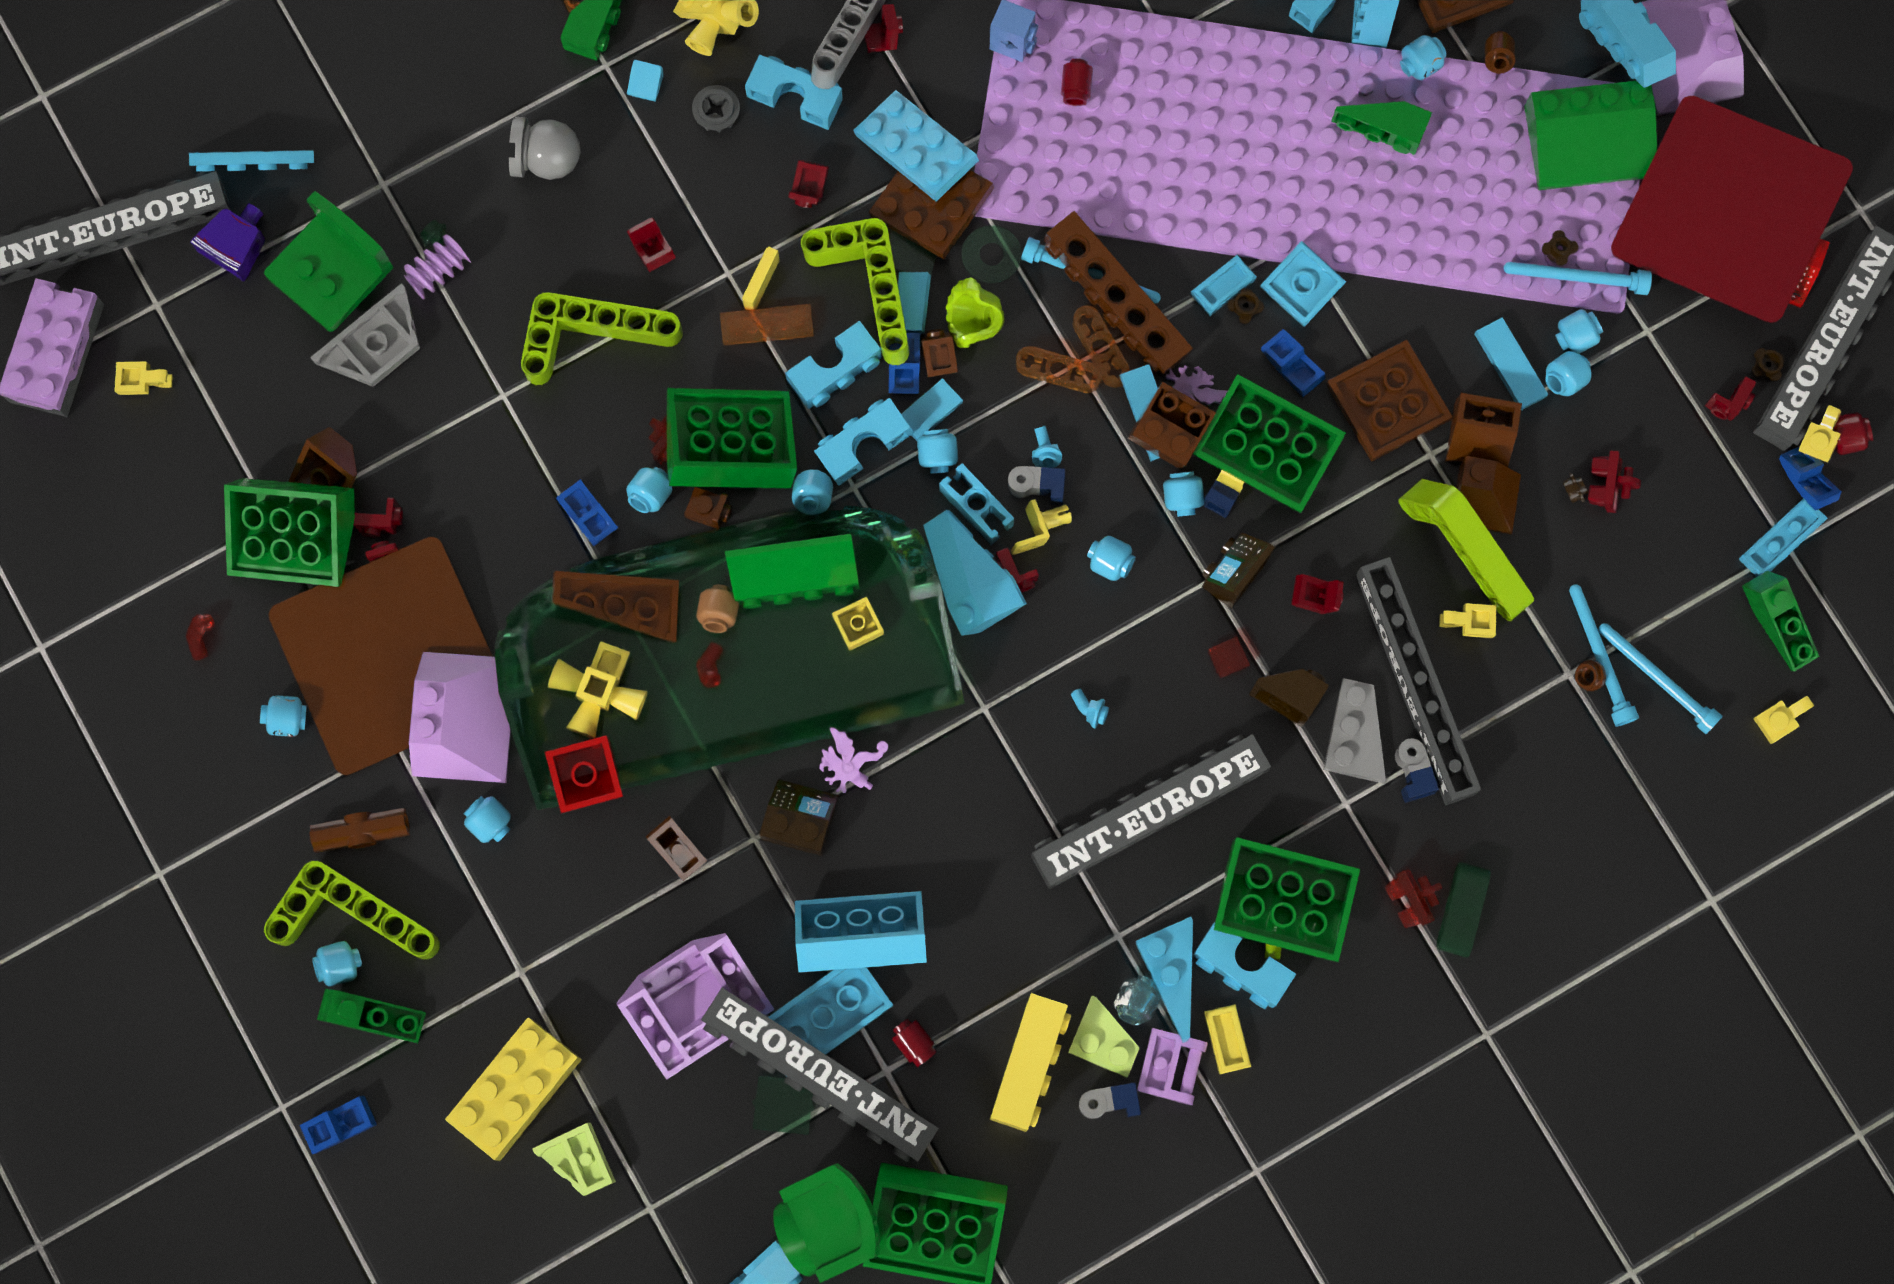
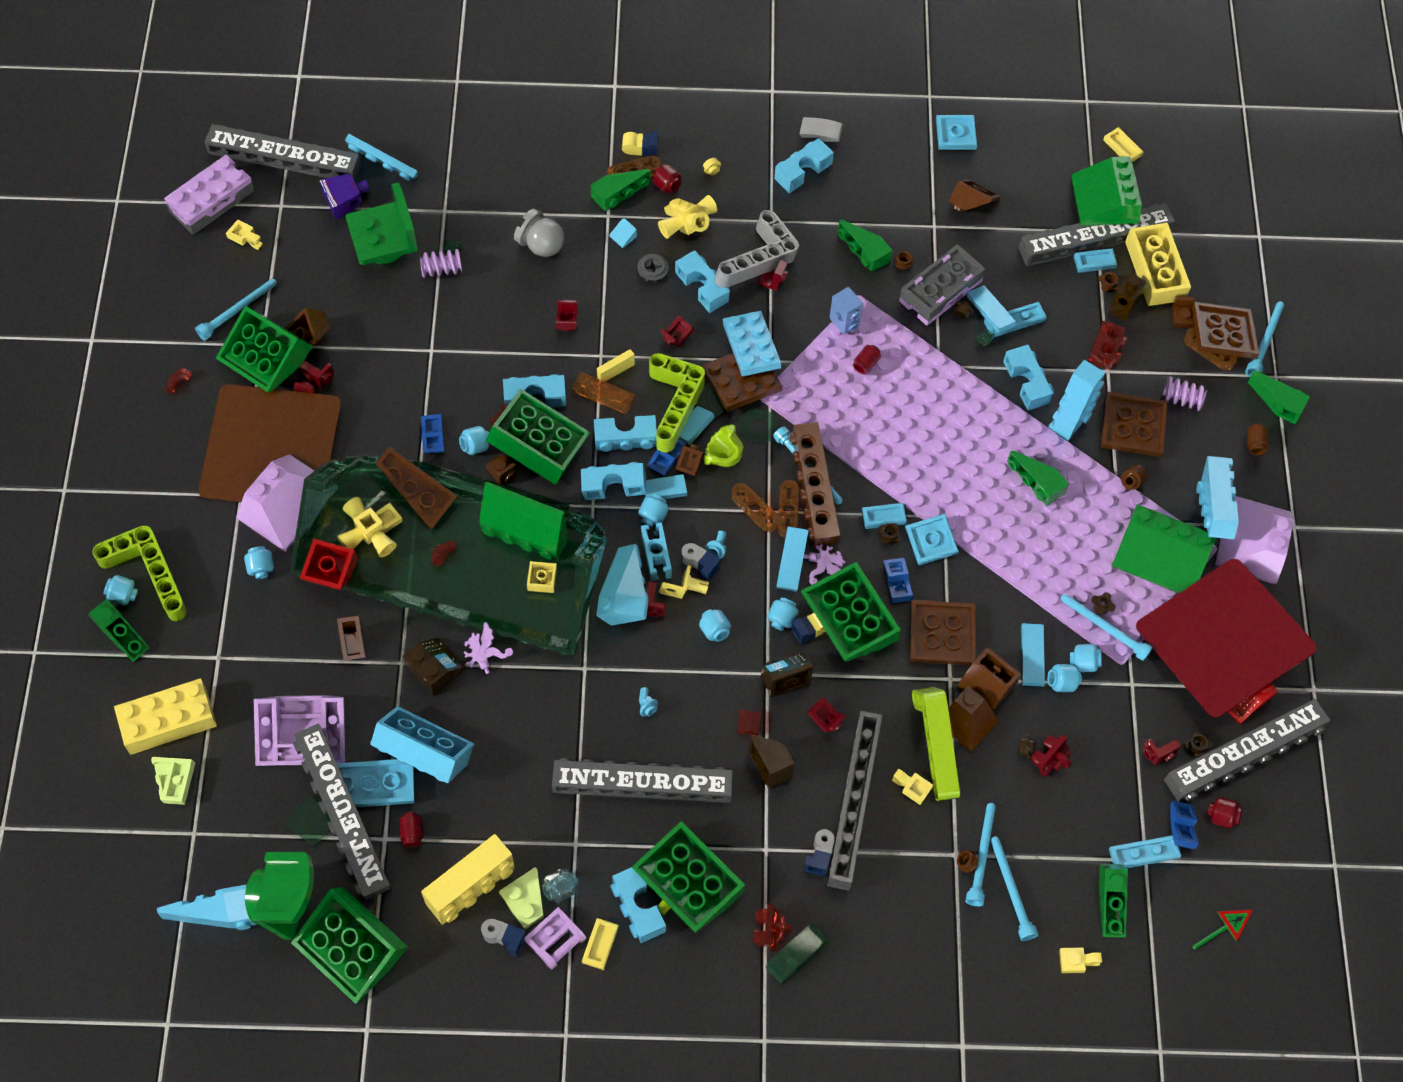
camera: 30 degrees right, 15 degrees down
medium azure head [260,695,307,737] -> none
blue slope [300,1096,377,1155] -> none
reddish brown piece [309,808,410,853] -> none
light grey wing [310,283,420,387] -> none
lime beam [521,292,683,385] -> none
medium nougat head [696,584,739,633] -> none
medium azure head [792,469,833,515] -> none
reddish brown slope [1127,382,1216,469] -> none
medium azure wing [1136,917,1193,1043] -> none
light grey wing [1323,678,1386,784] -> none
medium azure head [1400,35,1447,80] -> none
light yellow plate [1798,405,1842,463] -> none
none -> medium azure piece [195,279,277,341]
none -> medium azure arch [503,374,566,409]

